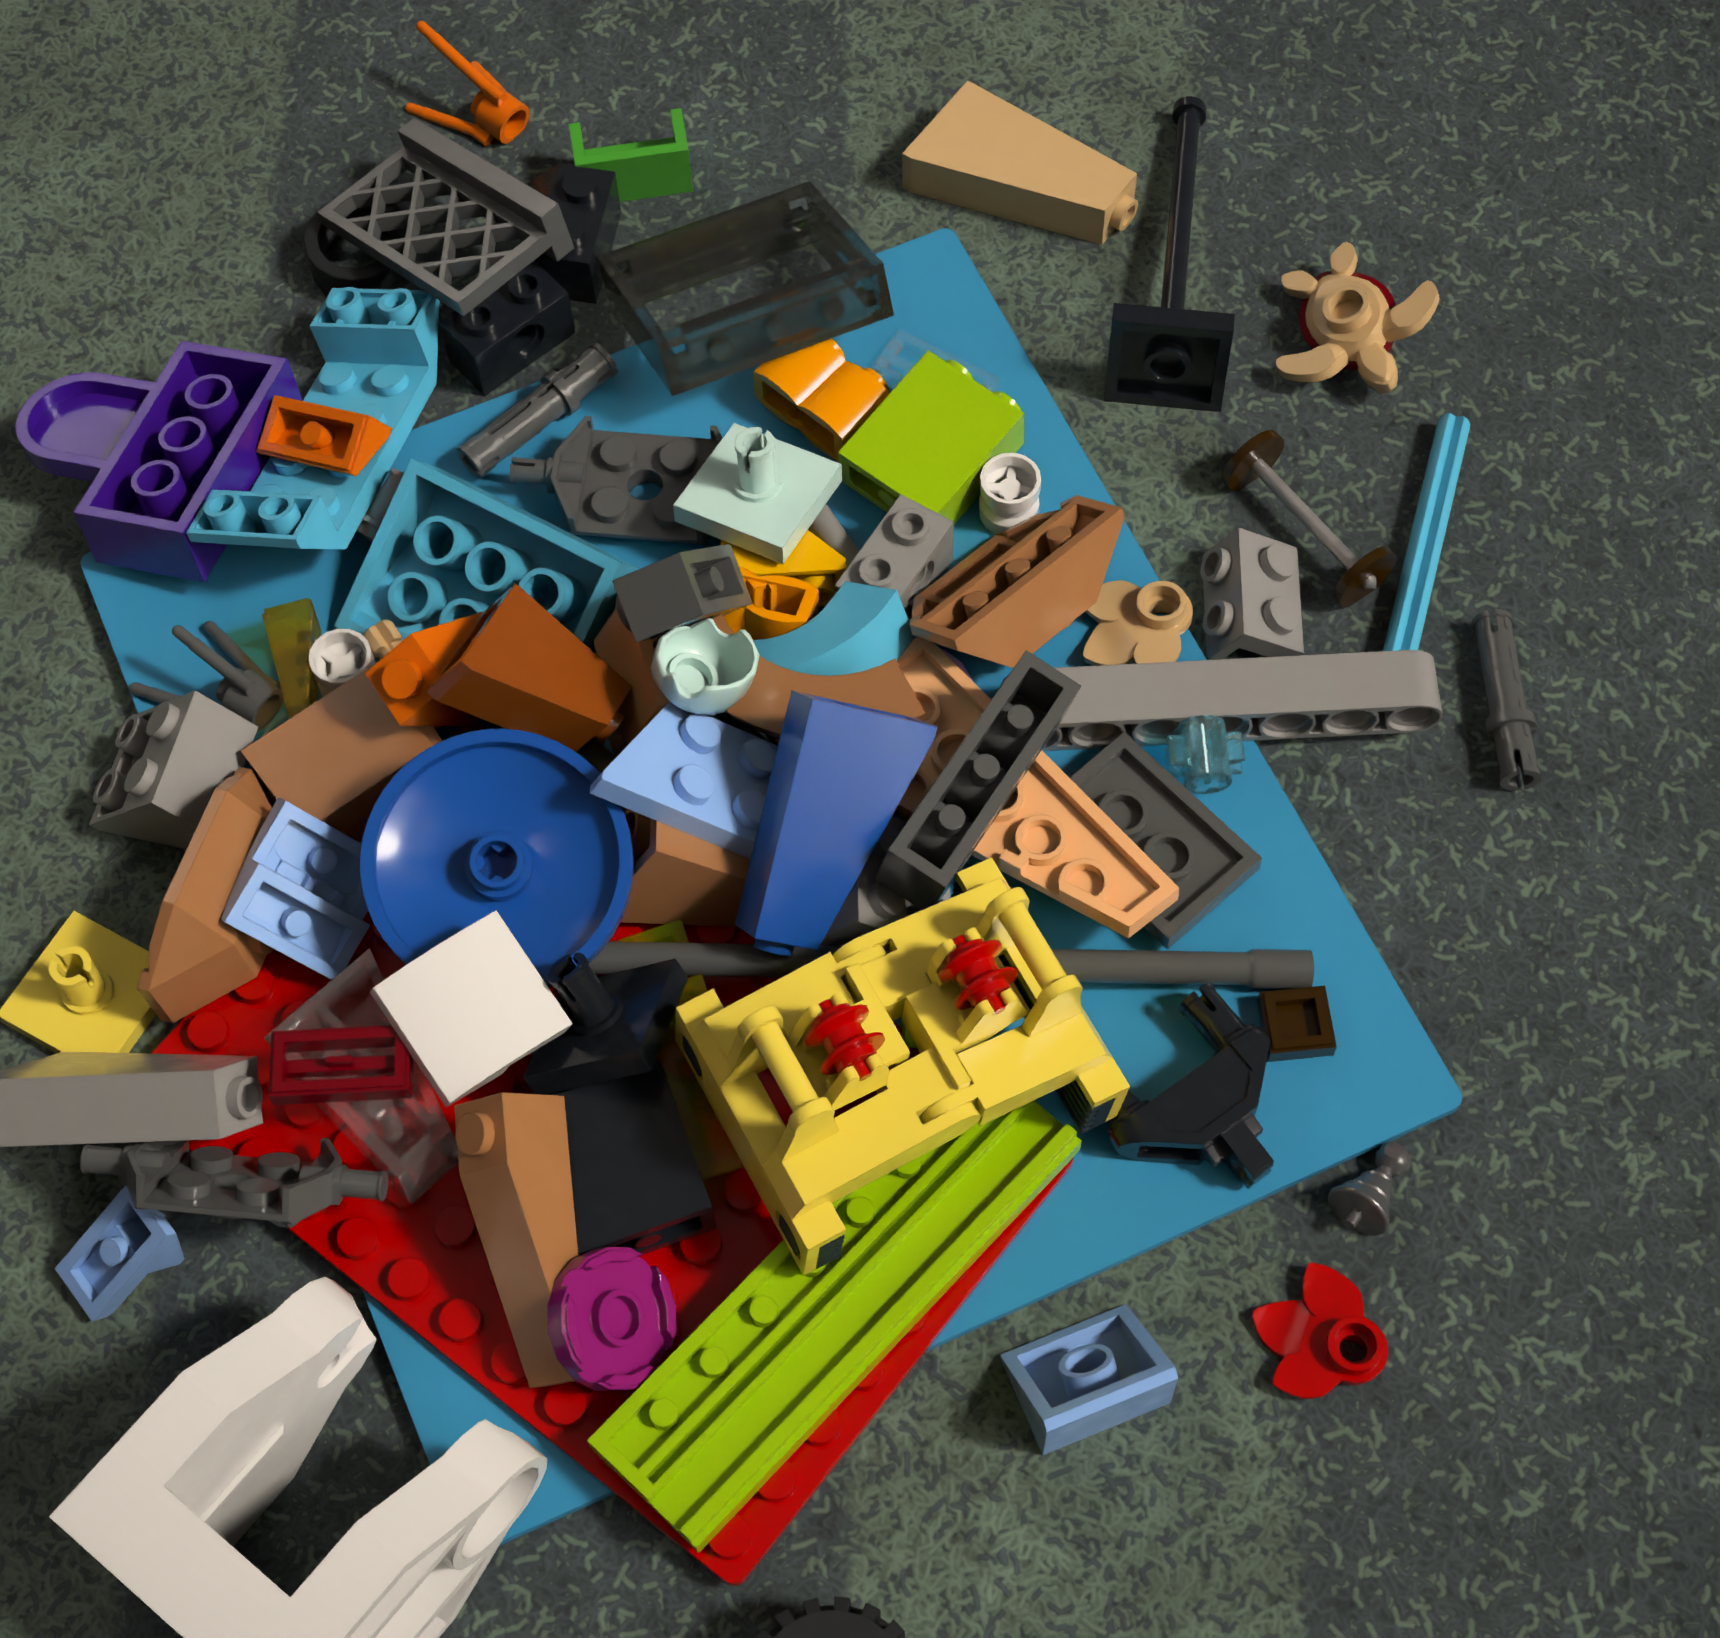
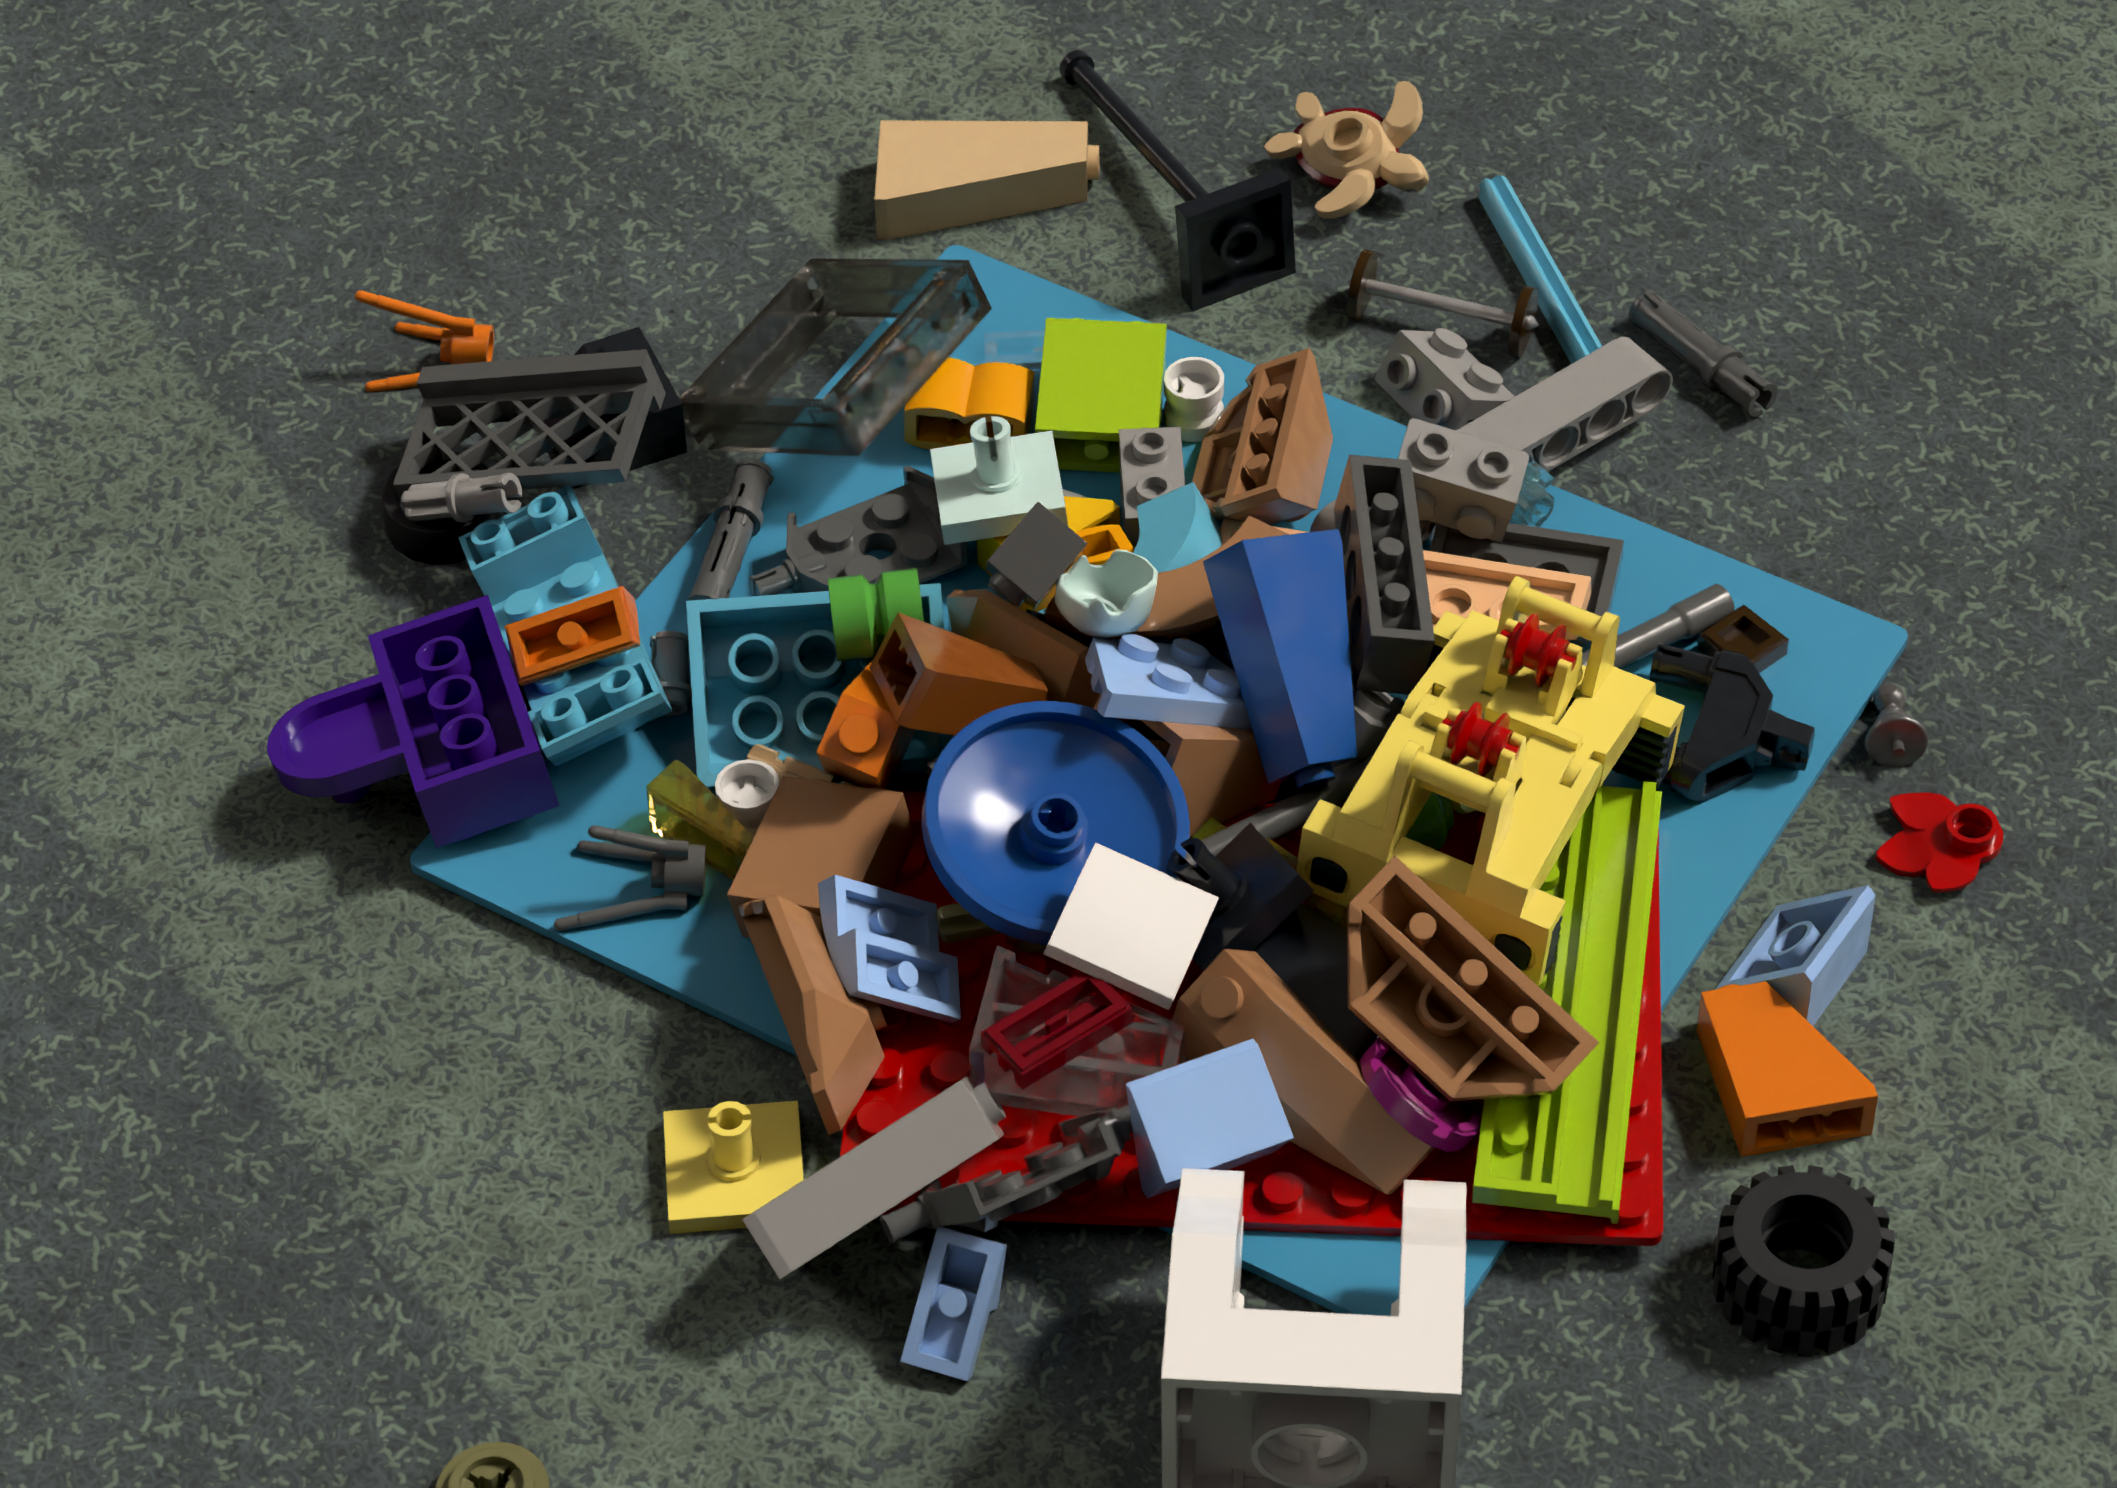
camera: 35 degrees left, 15 degrees down
light grey slope [89,690,258,849] -> none
black brick [439,260,575,397] -> none
bright green panel [569,108,693,202] -> none
tan plate [1083,580,1193,666] -> none
none -> light grey axle [401,472,522,523]
none -> bright green wheel [827,568,924,662]
none -> light blue slope [1125,1039,1294,1199]
none -> medium nougat wedge [1347,856,1599,1102]
none -> light grey bracket [1397,418,1529,543]
none -> orange slope [1697,981,1878,1157]

